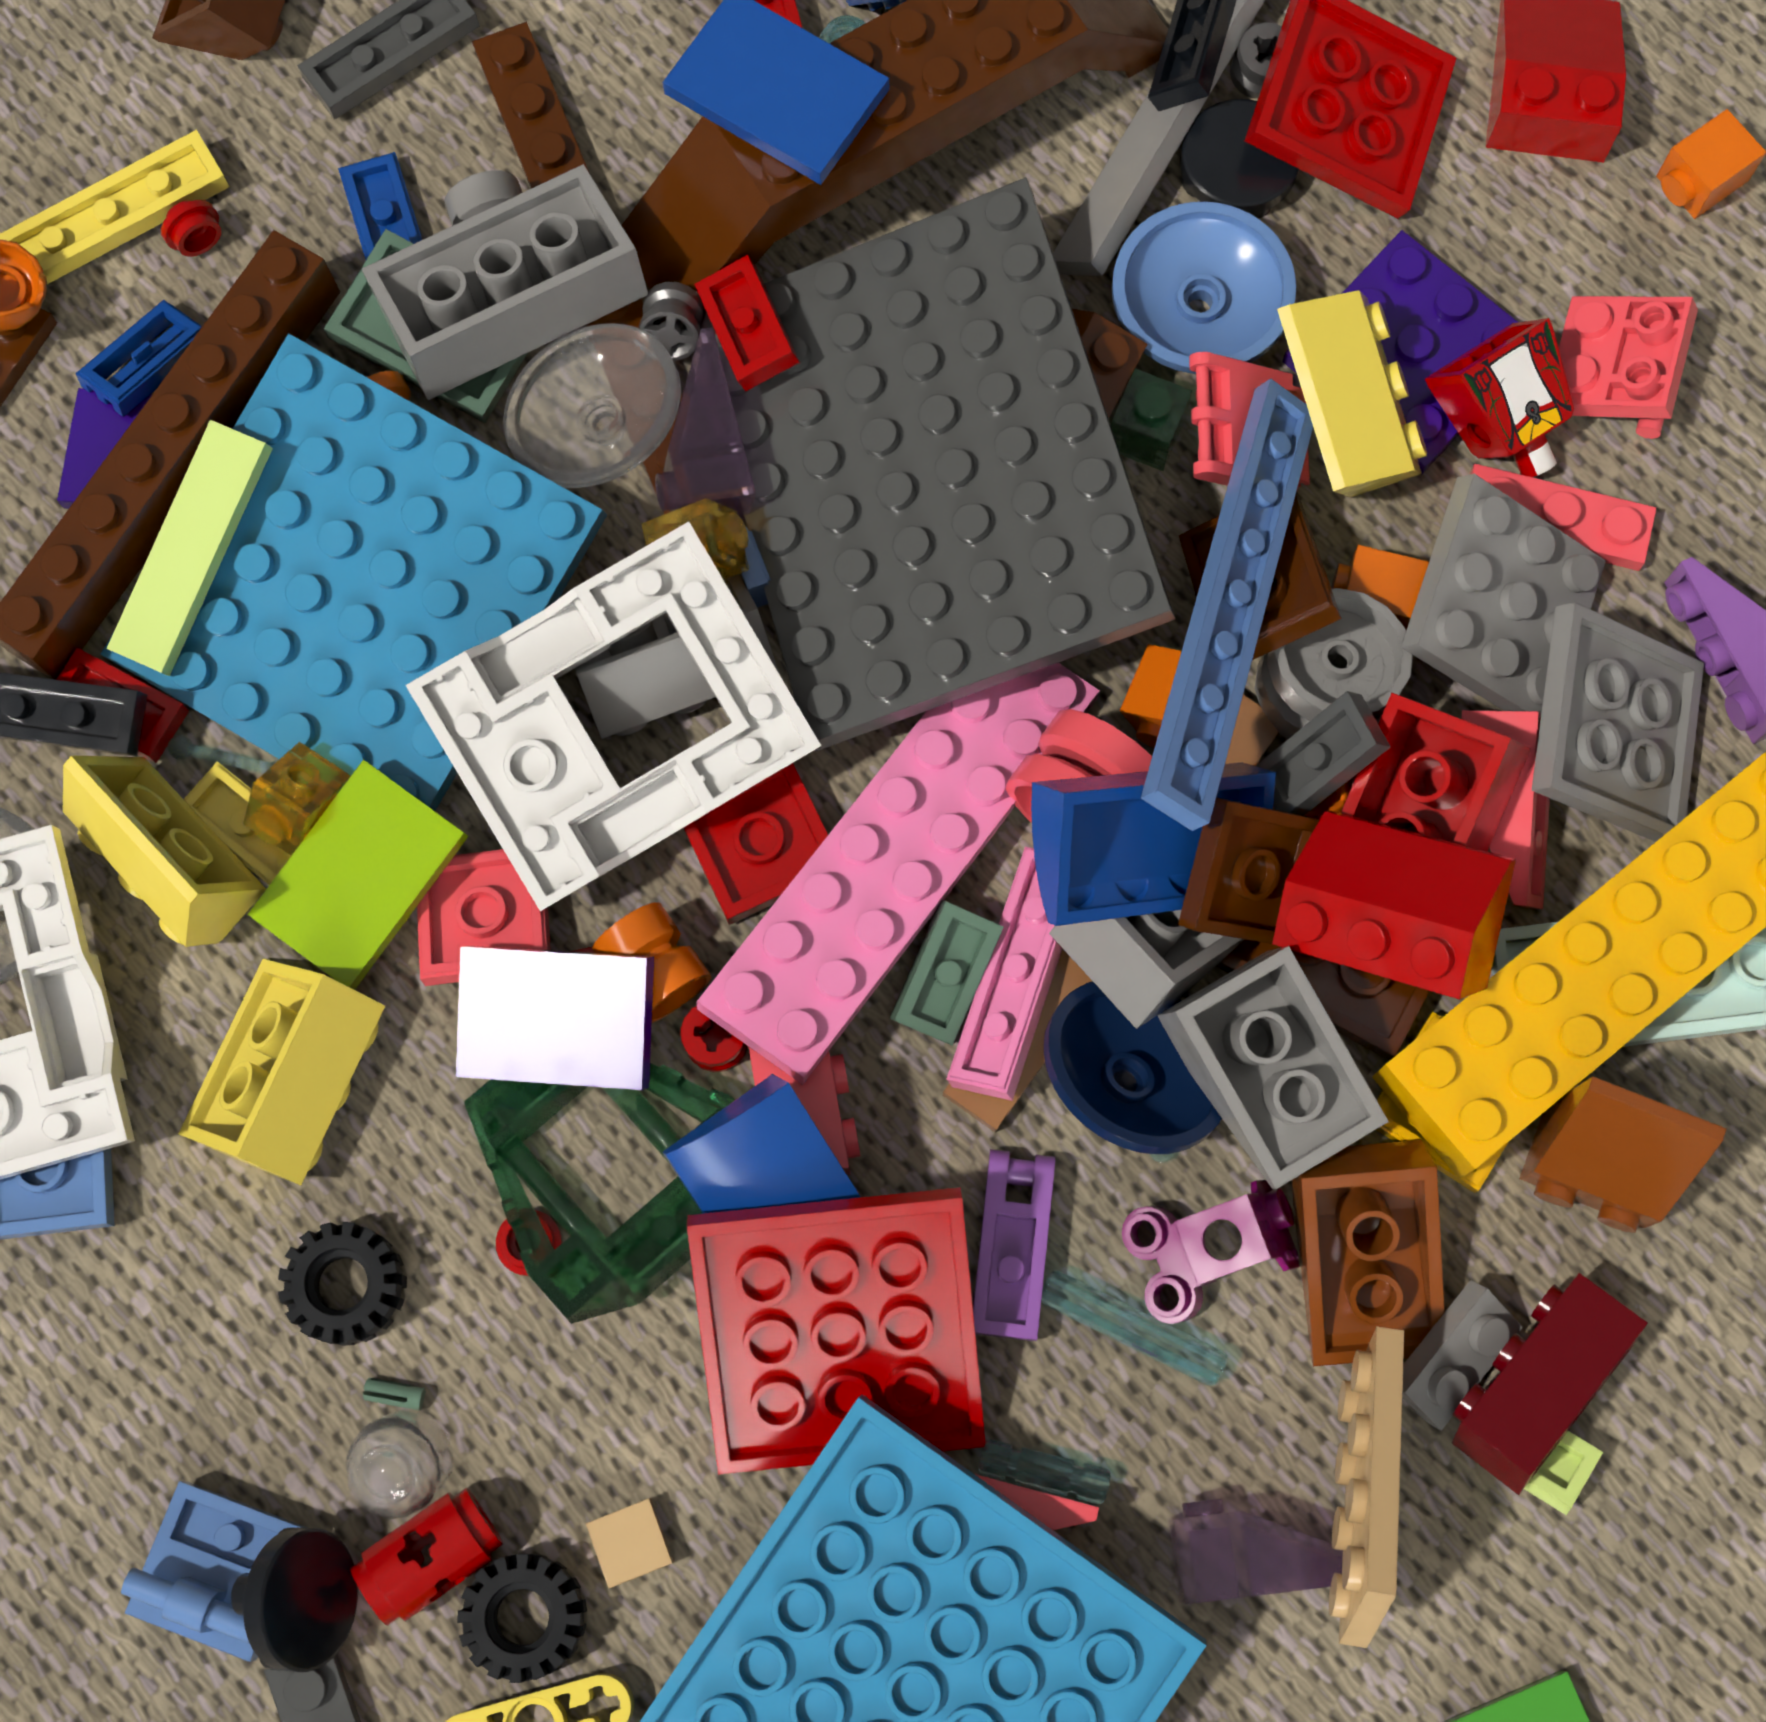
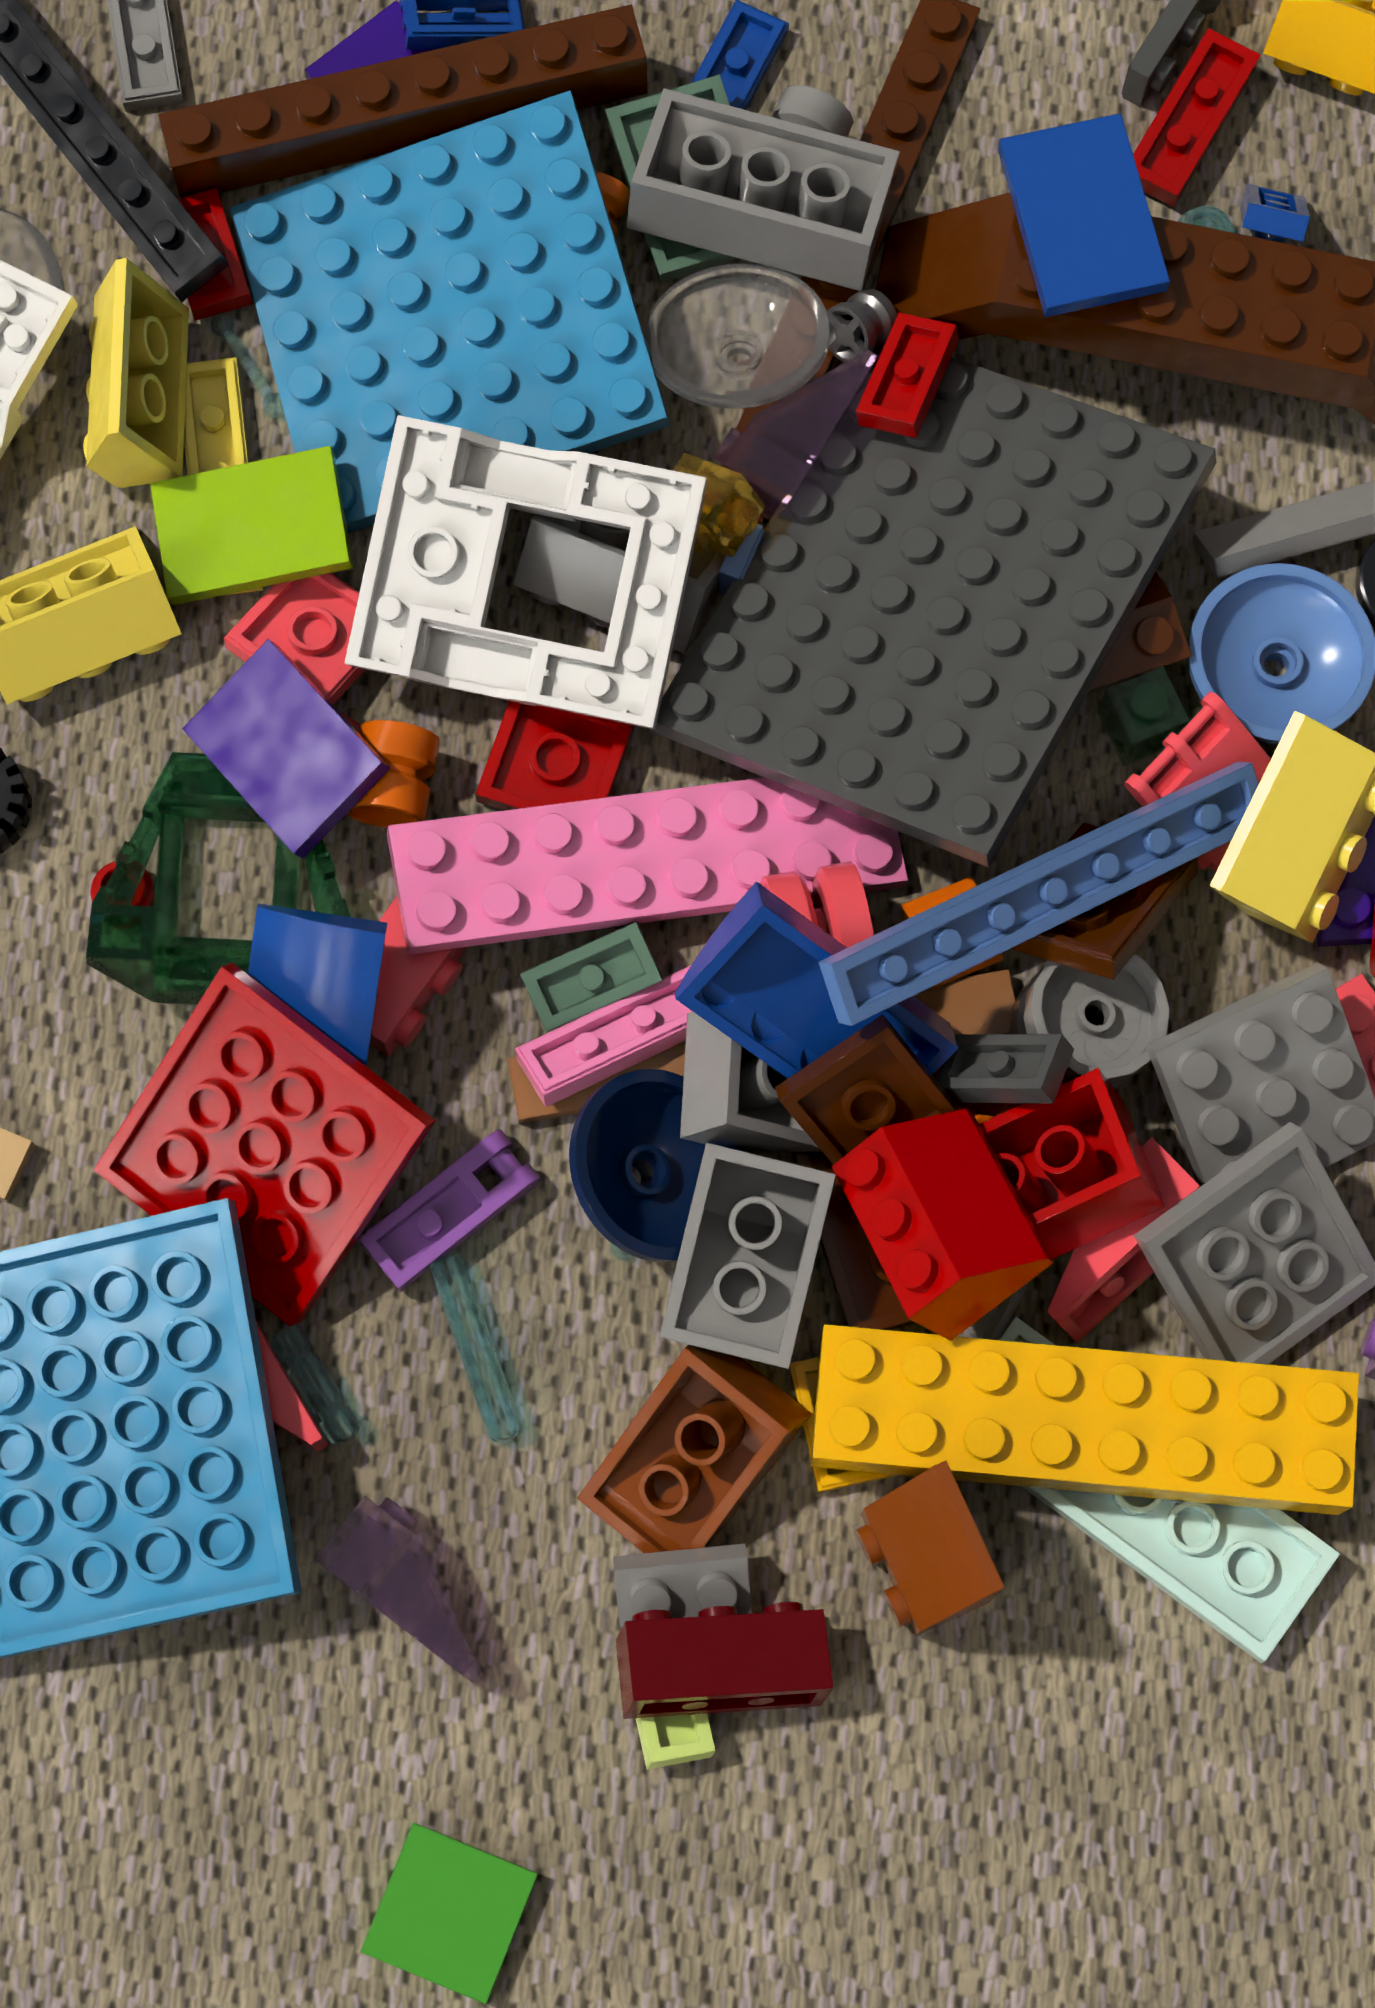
camera: 40 degrees right, 0 degrees up
yellowish green tile [106,420,273,676] -> none
clear yellow brick [243,741,351,856] -> none
red wheel [681,1006,748,1073] -> none
piece [1122,1180,1300,1324] -> none
tan plate [1329,1326,1404,1648] -> none
orange brick [1331,545,1429,630] -> none

